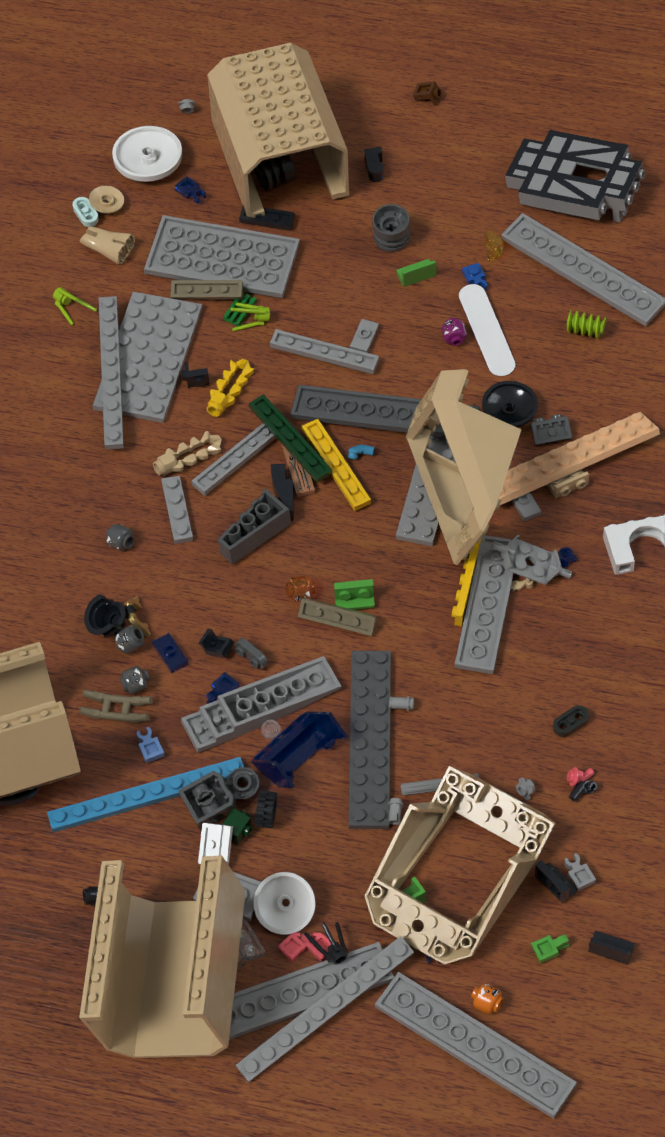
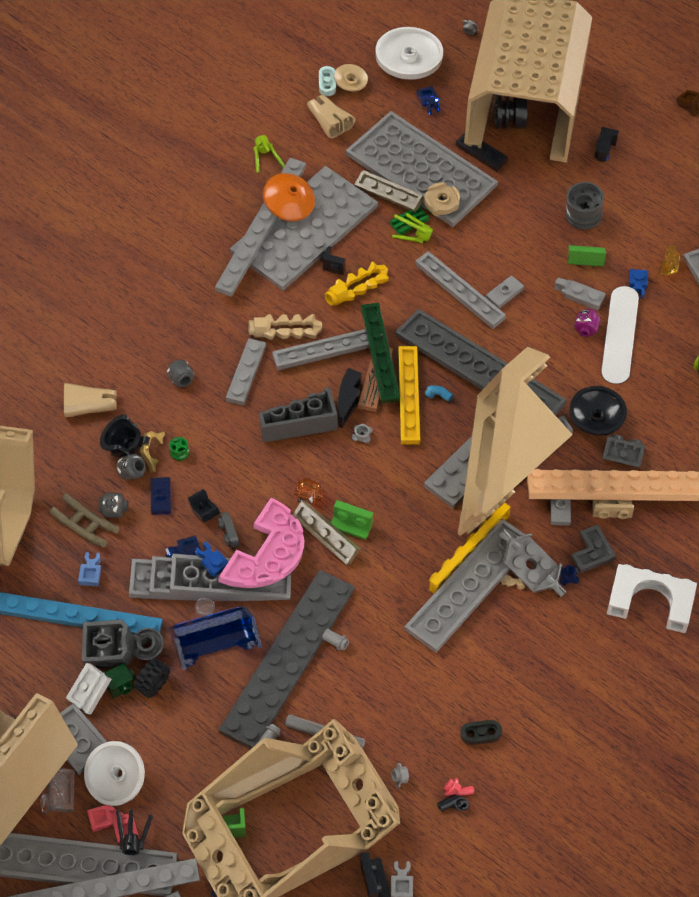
camera: 25 degrees right, 0 degrees up
none -> tan piece [64,383,117,418]
none -> green wheel [169,437,189,461]
none -> blue plate [195,542,228,577]
none -> bright pink plate [218,498,305,588]
none -> orange dish [263,173,315,222]
none -> light grey plate [352,424,373,443]
none -> tan plate [424,183,460,216]
none -> light grey hinge [554,278,606,310]
none -> dark grey plate [571,525,616,574]

